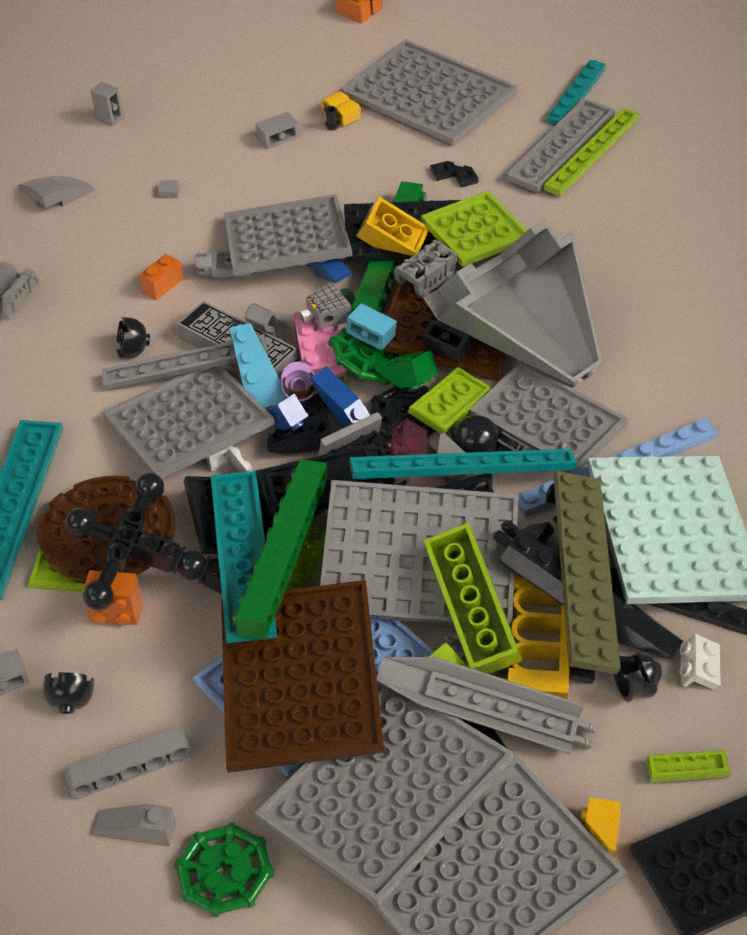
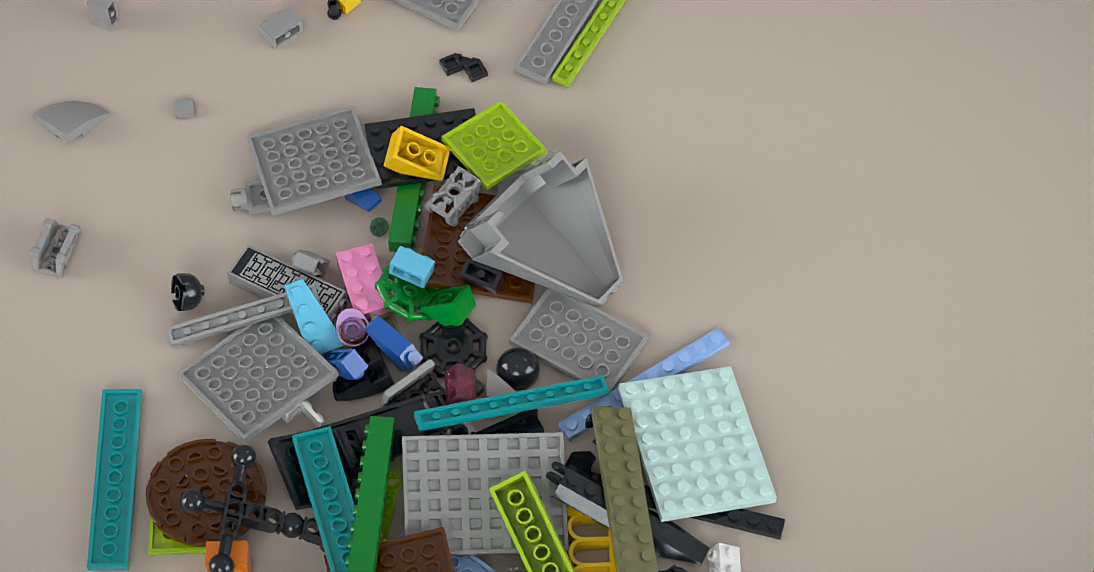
camera: 10 degrees left, 10 degrees up
orange brick [139,253,183,300] -> none
light grey torso [299,282,352,329] -> none
lime tile [408,367,492,434] -> none
dark grey piece [497,431,534,451] -> none

